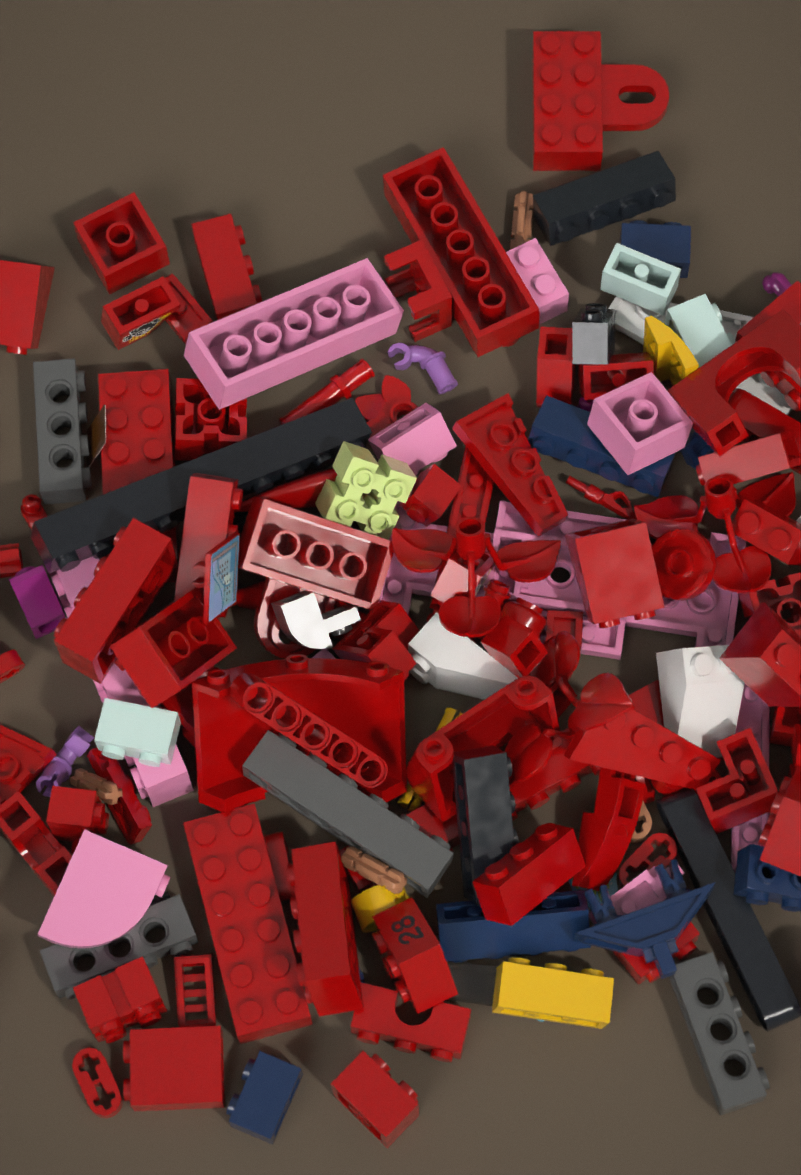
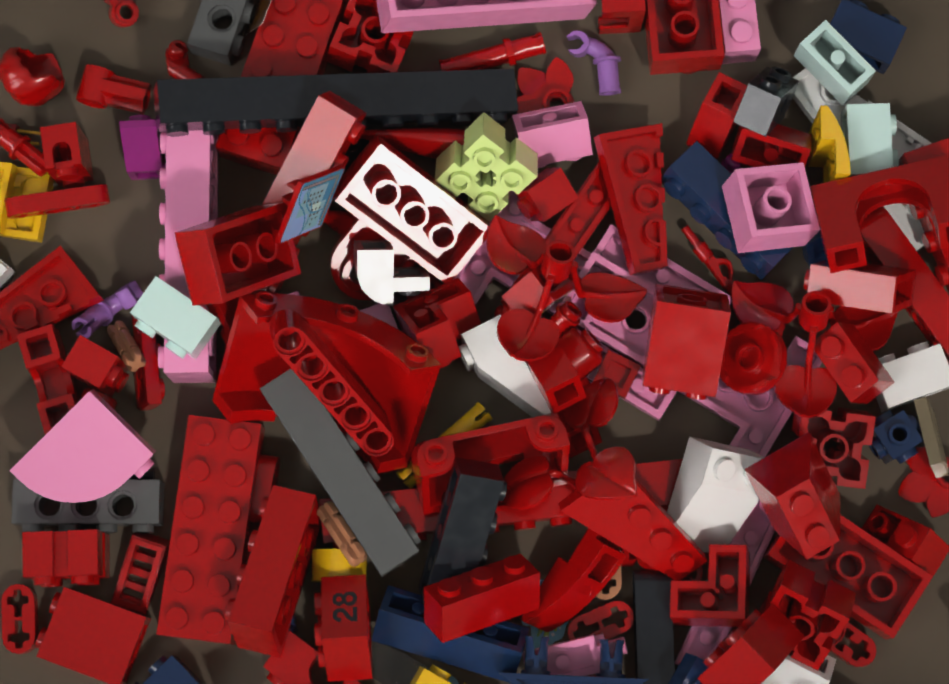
camera: 20 degrees right, 10 degrees up
red brick [54,518,178,684] -> none

